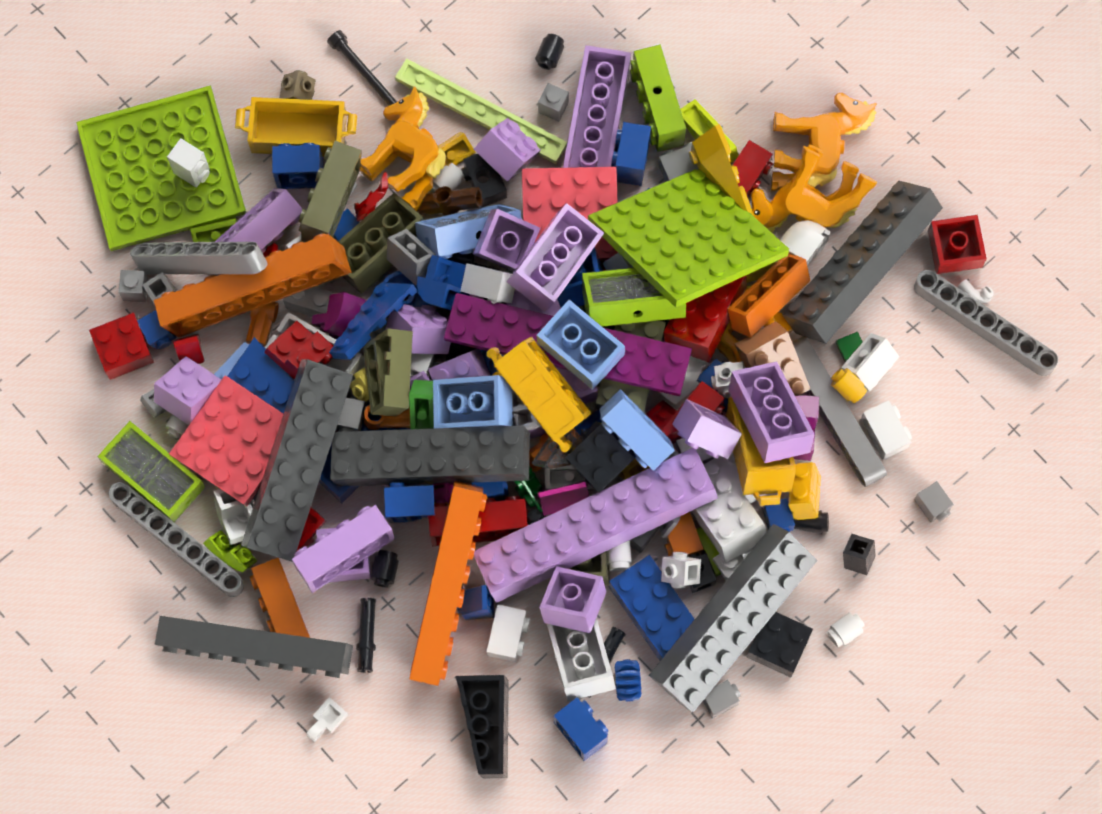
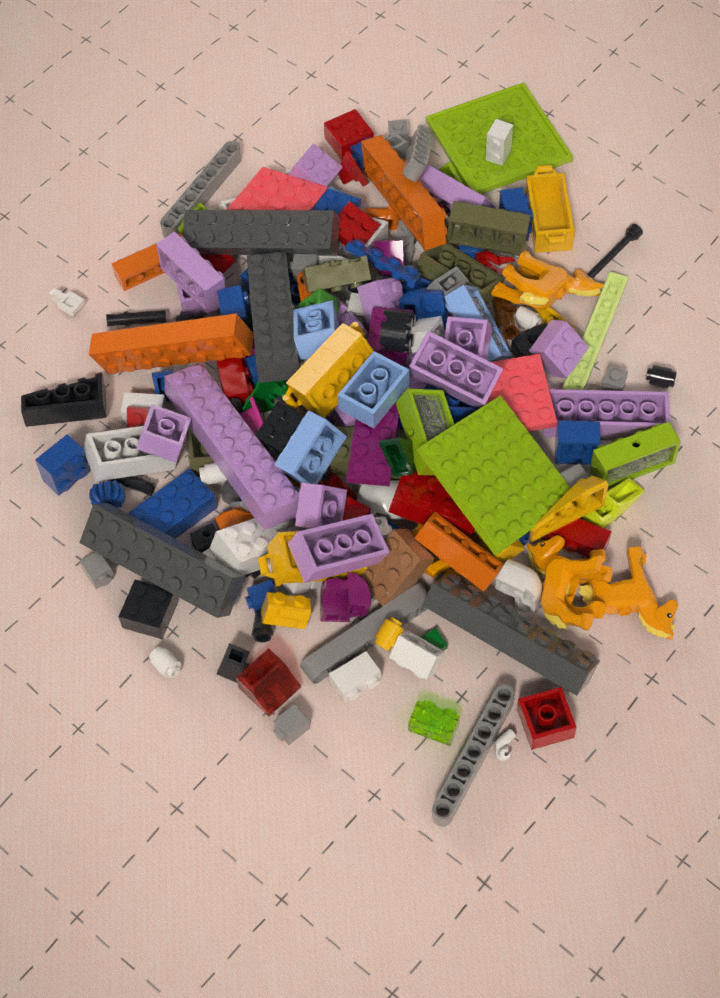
camera: 85 degrees right, 15 degrees down
clear brick [97,421,205,522] -> none
dark grey brick [155,616,353,678] -> none
dark tan brick [279,70,316,100] -> none
white brick [661,552,701,588] -> none
none -> red plate [127,406,149,428]
none -> clear red slope [236,648,301,717]
none -> dark green slope [379,437,415,477]
none -> black brick [380,309,416,353]
none -> clear neon green brick [408,700,460,746]

